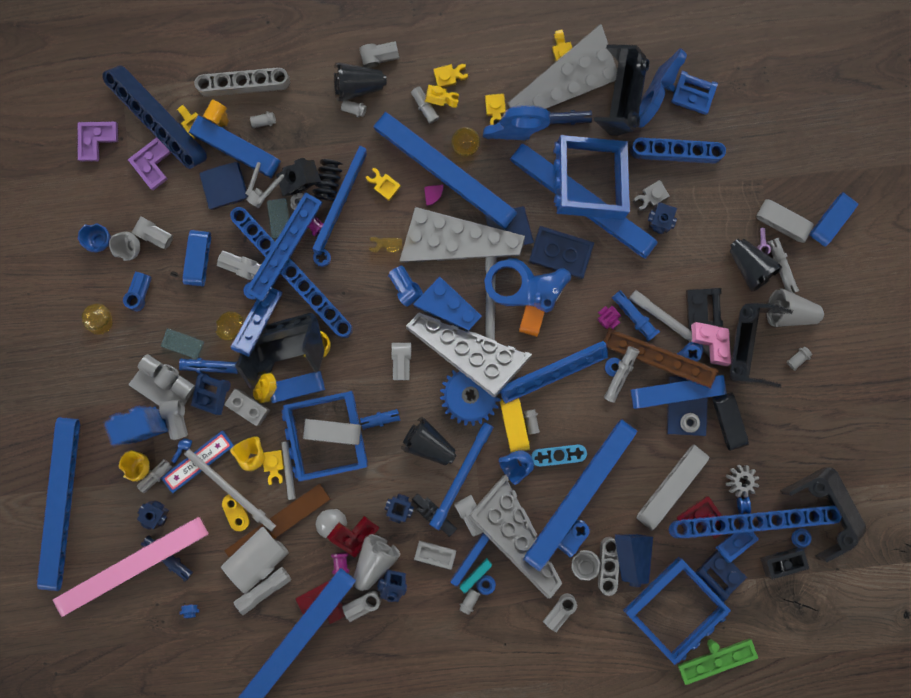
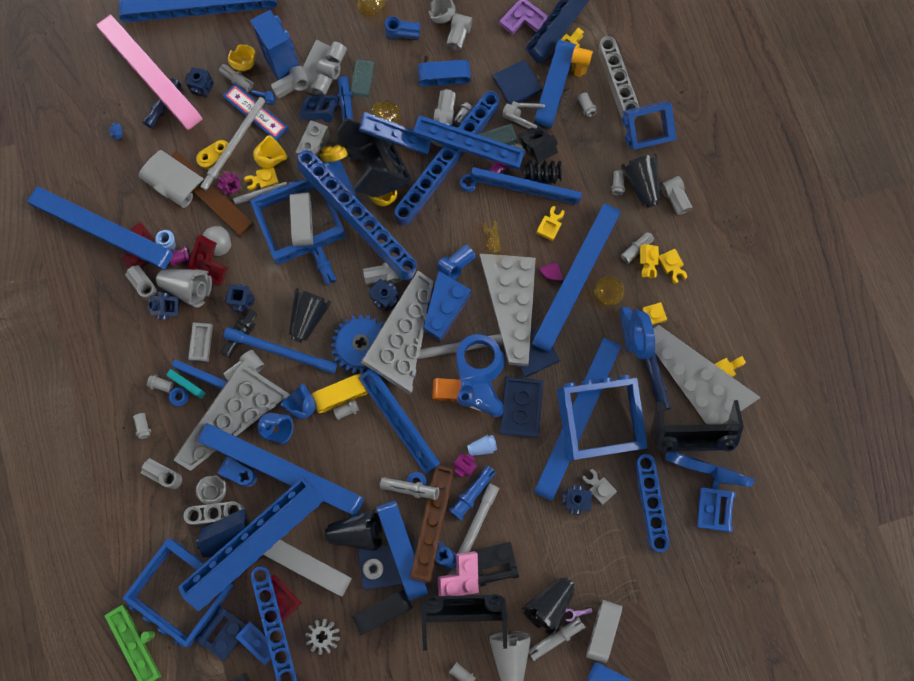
camera: 85 degrees right, 10 degrees down
light grey axle [234,567,291,615] -> none
dark azure beam [531,444,587,466] -> none
blue bush [737,497,751,515] -> none
none -> light grey pin [133,413,152,439]
none -> light blue cone [155,230,176,251]
none -> blue brick [178,476,324,611]
none -> magenta gear [217,171,241,195]
none -> blue hair [258,413,294,444]
none -> blue beam [297,150,417,280]
none -> black cone [324,510,382,551]
none -> dark blue brick [368,278,399,311]
none -> light grey pin [453,102,474,126]
none -> light blue cone [467,435,498,456]
none -> blue window [622,101,677,150]

